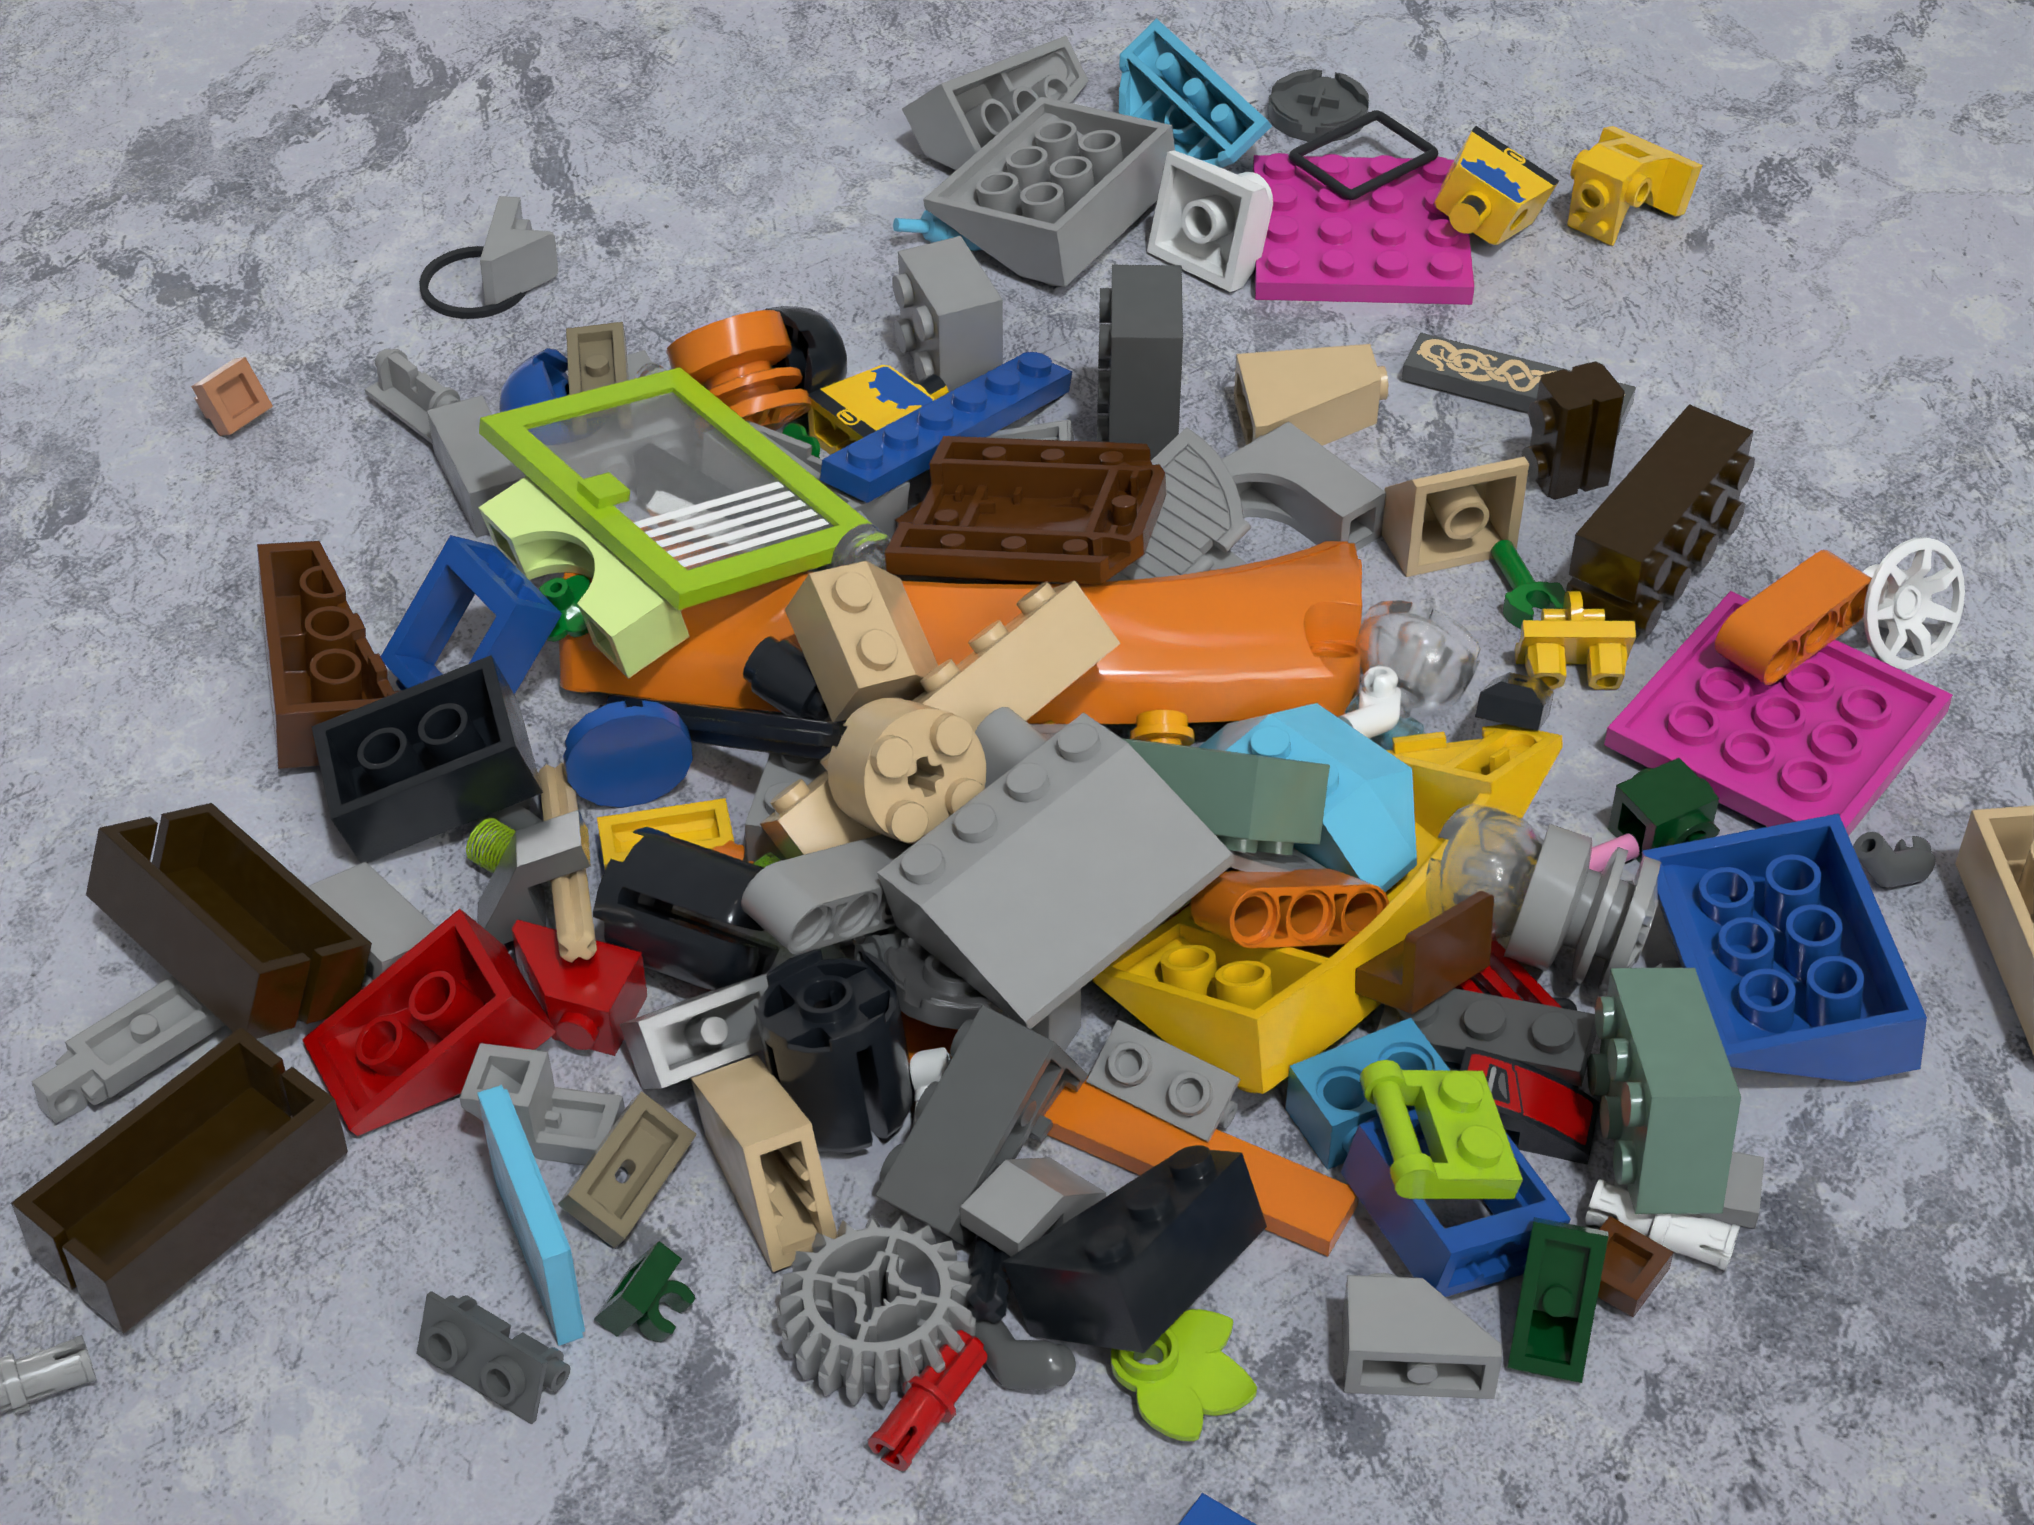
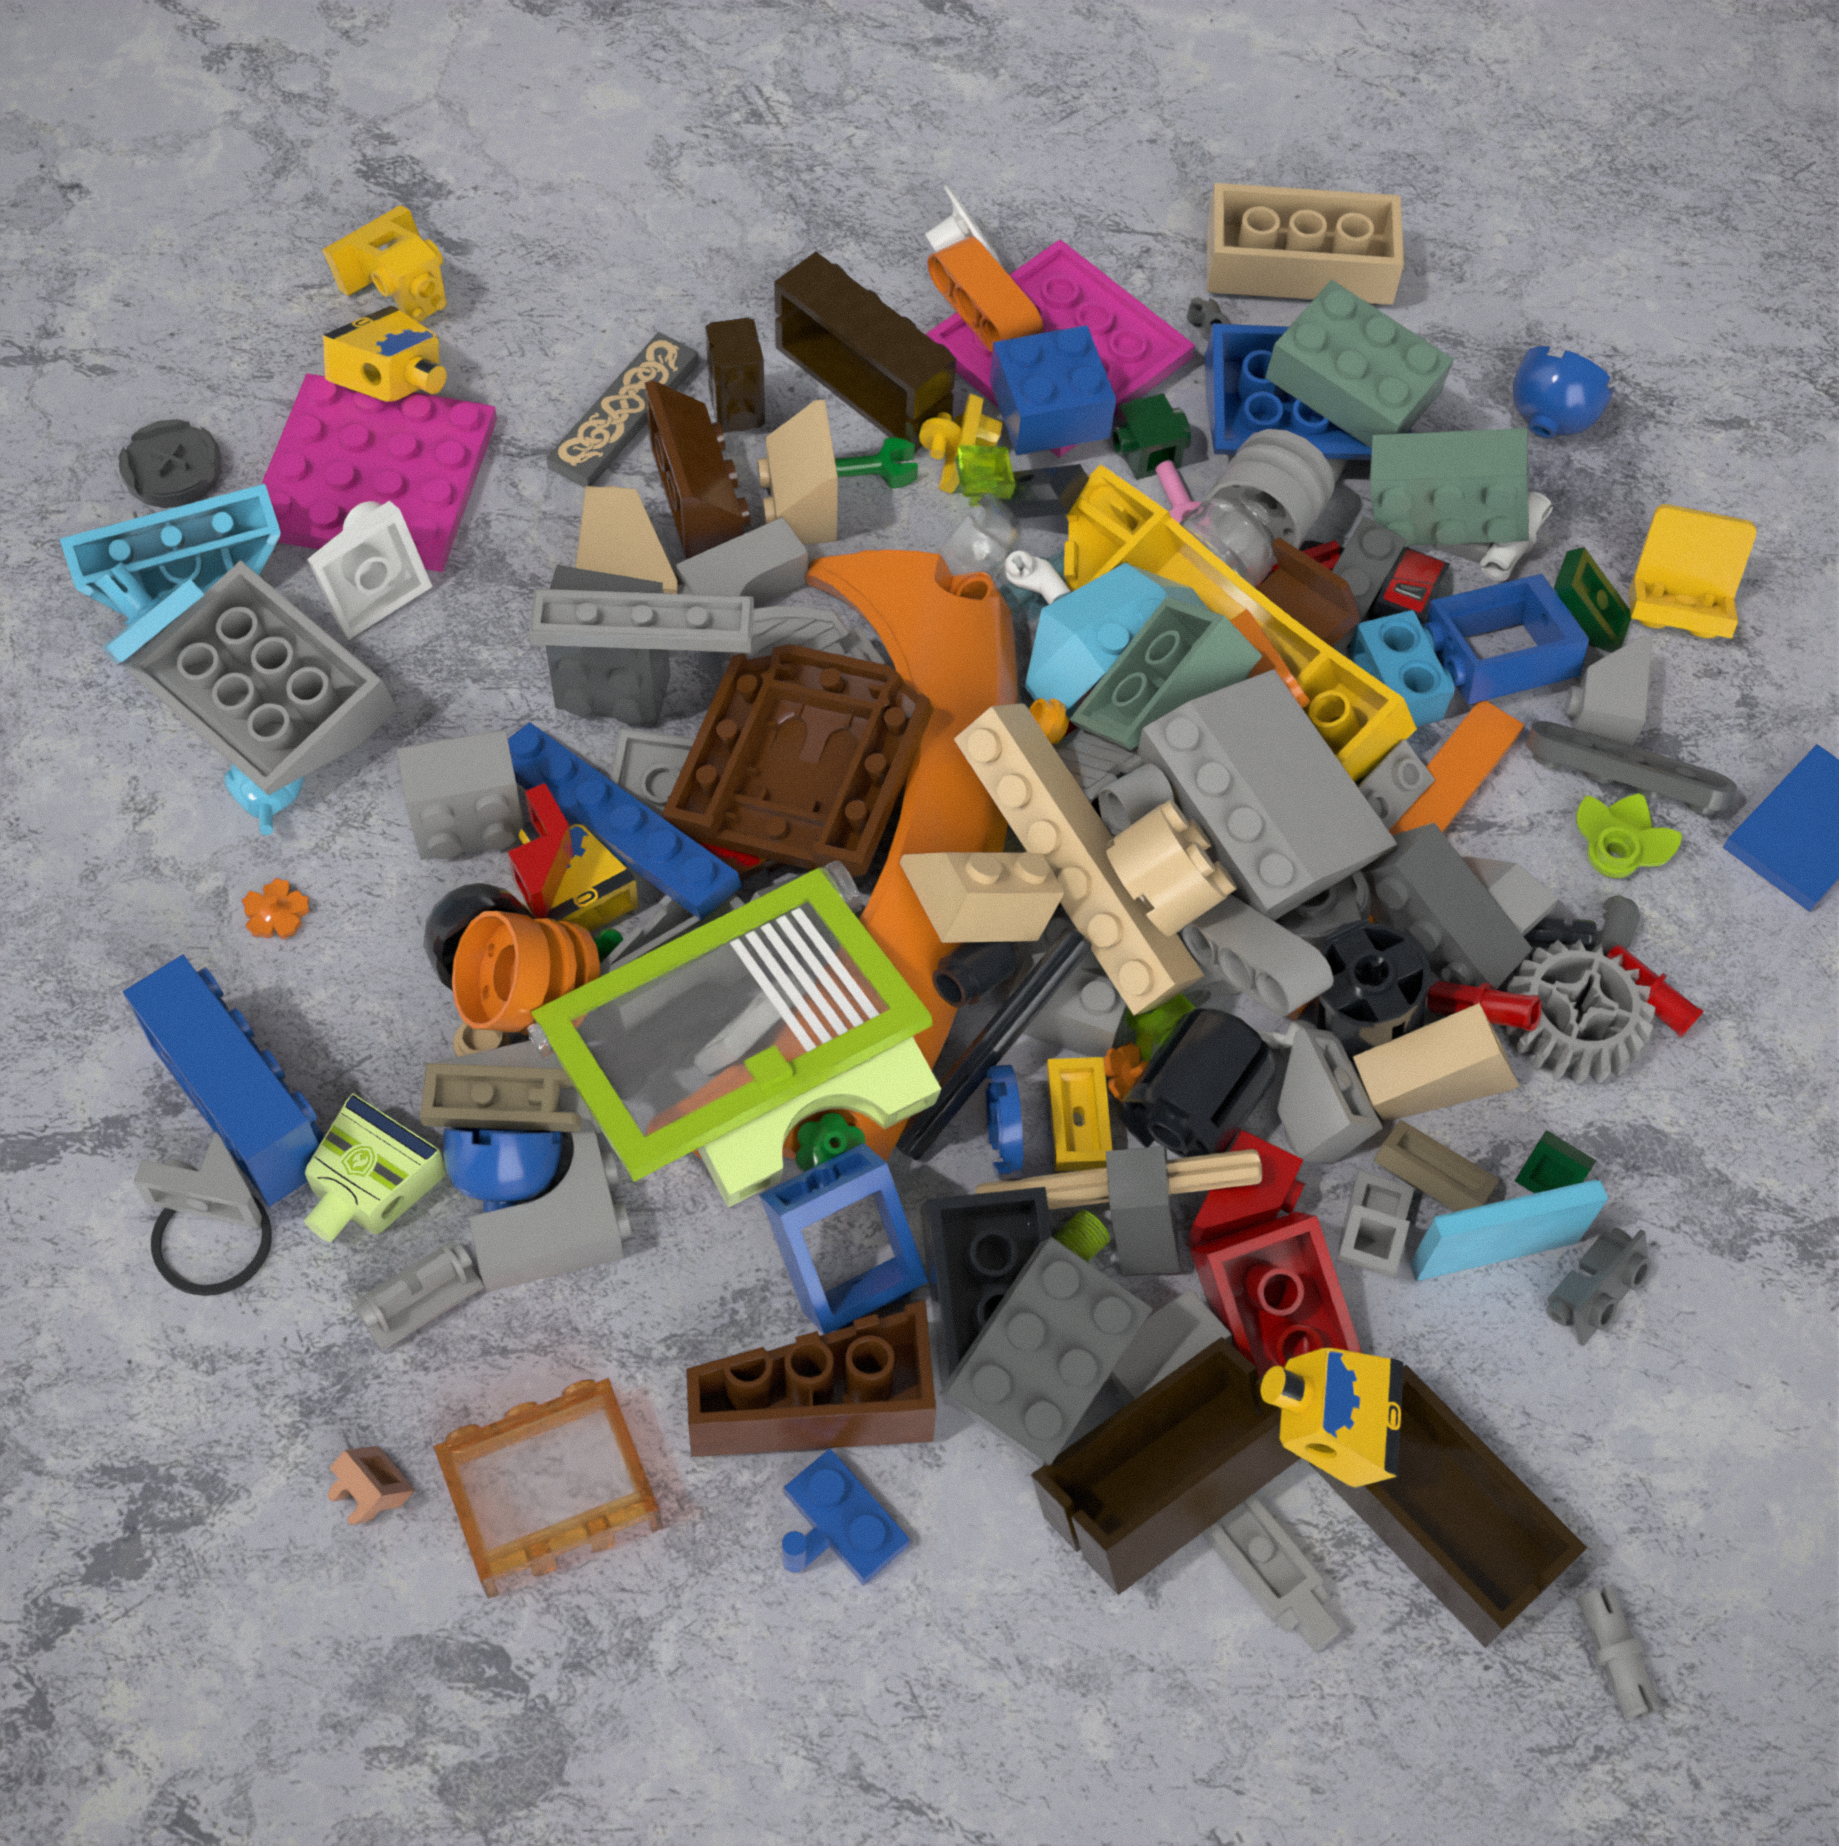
camera: 85 degrees left, 15 degrees up
light grey wedge [902,36,1089,170] -> none
black wedge [1003,1145,1267,1353] -> none
black piece [1289,110,1439,200] -> none
lime plate [1360,1060,1523,1199] -> none
reddish brown plate [1598,1216,1674,1317] -> none
none -> medium azure tile [95,561,204,664]
none -> blue brick [122,954,324,1207]
none -> orange plant [241,878,310,939]
none -> yellowish green torso [304,1093,447,1242]
none -> window [433,1378,663,1599]
none -> red slope [508,783,573,919]
none -> light grey tile [529,589,754,653]
none -> reddish brown slope [645,380,751,560]
none -> blue plate [782,1448,910,1586]
none -> dark grey brick [938,1237,1153,1465]
none -> clear neon green tile [955,445,1016,507]
none -> blue brick [990,325,1116,456]
none -> yellow torso [1261,1348,1404,1488]
none -> sand green brick [1265,279,1454,449]
none -> red axle [1427,981,1542,1031]
none -> blue cylinder [1513,346,1615,438]
none -> dark grey plate [1526,721,1737,815]
none -> yellow bracket [1628,504,1757,639]

